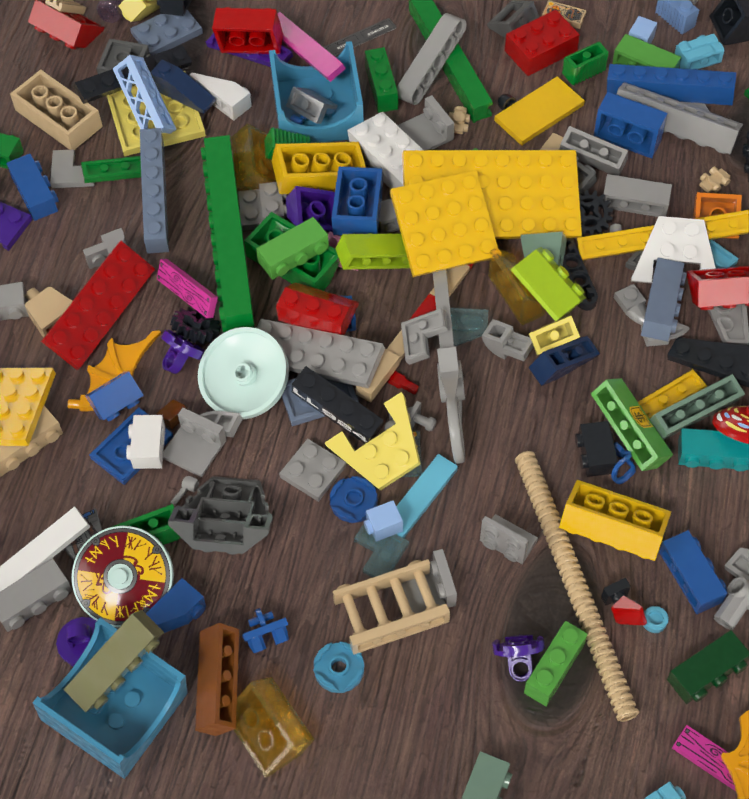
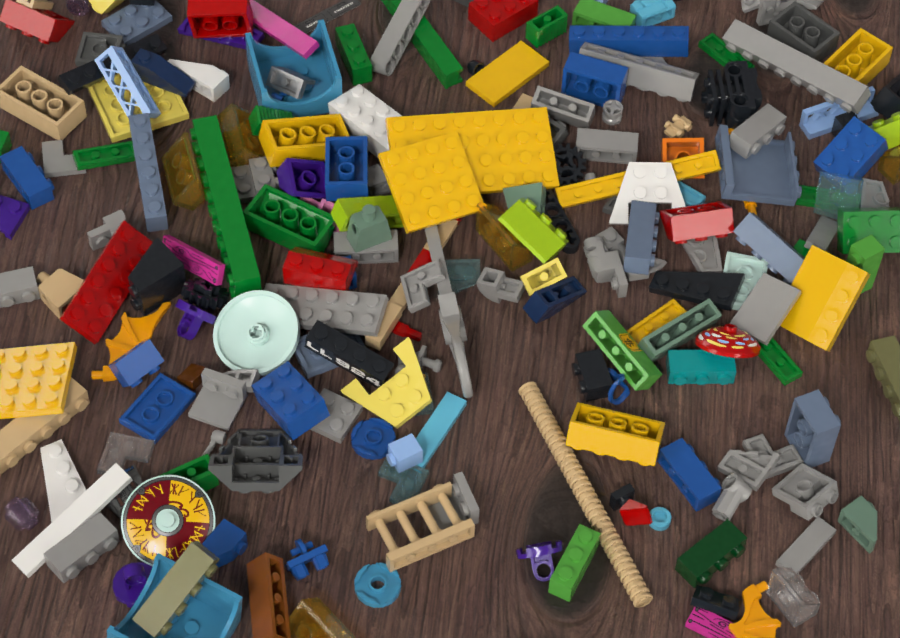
camera: 10 degrees left, 5 degrees down
white brick [126,415,165,469] -> none
bright green brick [256,217,329,280] -> none
light grey bracket [397,95,454,150] -> none
tan piece [449,106,470,134] -> none
light grey bracket [480,514,538,565] -> none
none -> white wing [40,439,86,522]
none -> clear tile [97,432,155,475]
none -> black slope [128,238,186,316]
none -> clear yellow slope [161,132,205,211]
none -> blue brick [251,361,330,440]
none -> light grey brick [333,229,398,264]
none -> sand green torso [346,204,392,253]
none -> light grey plate [583,236,628,298]
none -> light grey wheel [602,100,623,125]
none -> black plate [690,585,743,620]

